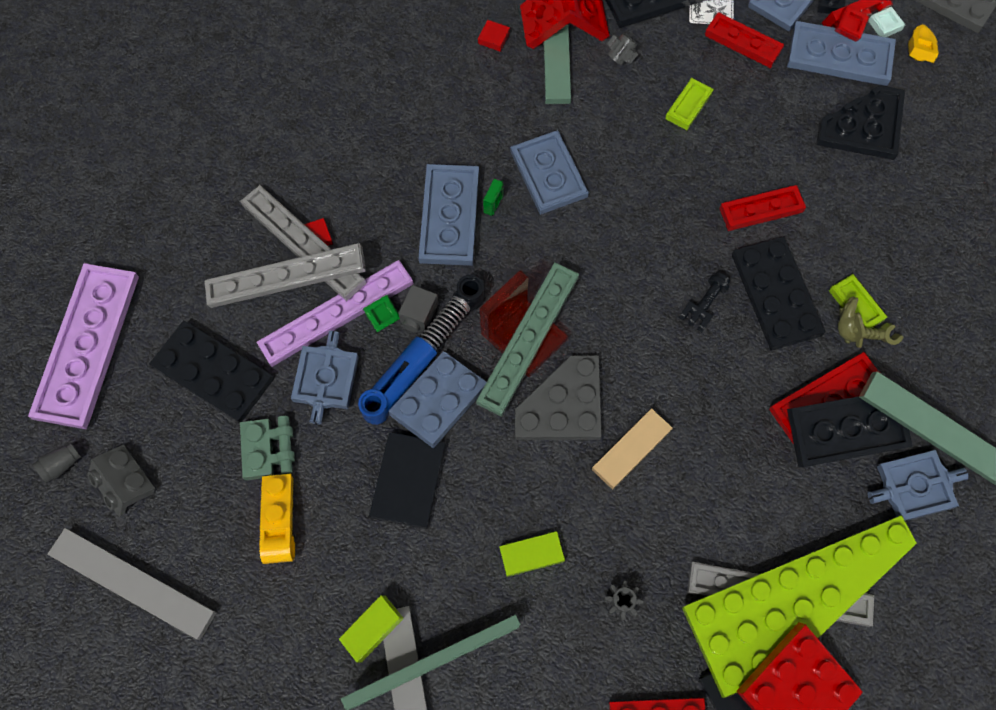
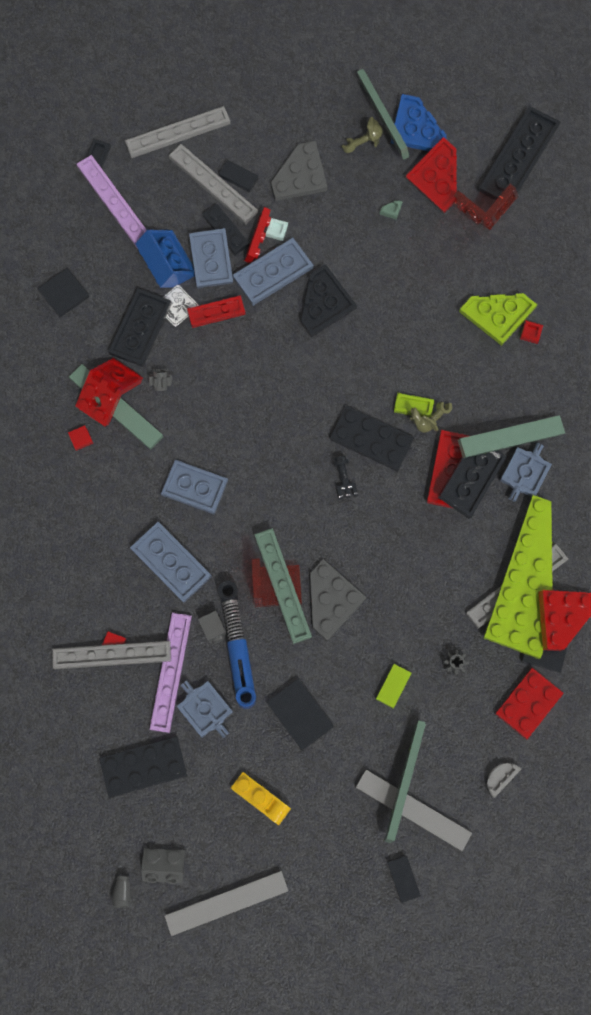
camera: 50 degrees left, 5 degrees up
lavender plate [28,263,139,430] -> none
light grey tile [205,243,366,308] -> none
sand green plate [240,416,295,481] -> none
lime tile [339,595,404,663] -> none
green tile [362,295,400,332] -> none
sand blue plate [389,351,487,448] -> none
green tile [483,179,503,216] -> none
tan tile [592,408,673,490] -> none
lime tile [665,78,714,130] -> none
red plate [719,185,806,231] -> none
red tile [834,6,869,42] -> none
yellow plate [908,24,939,63] -> none

